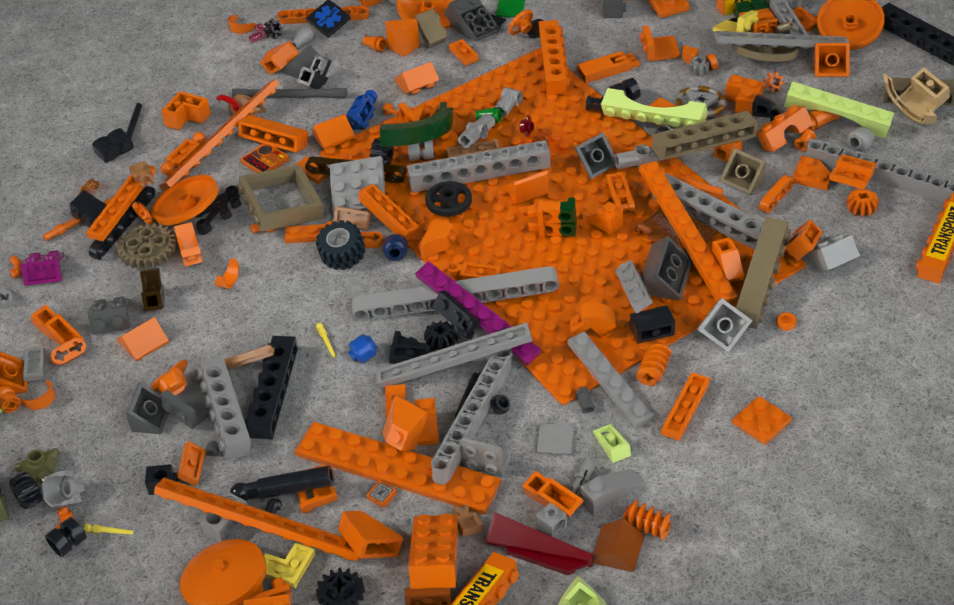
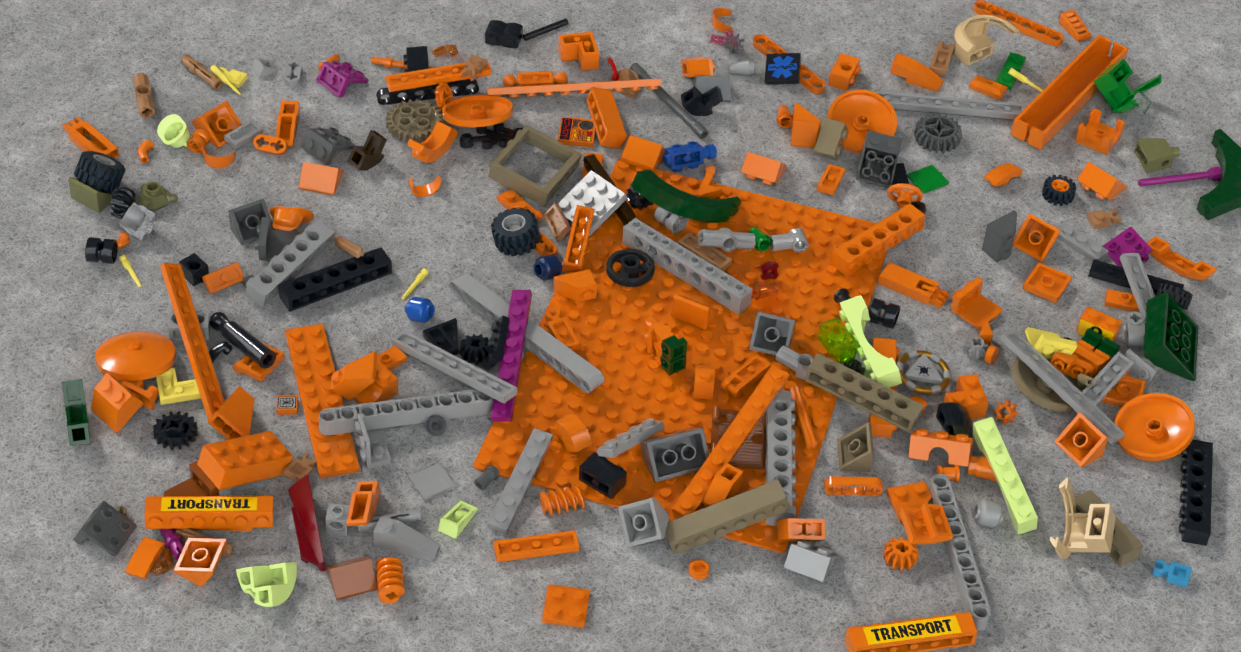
camera: 45 degrees right, 0 degrees up
none -> clear neon green brick [818,317,858,364]

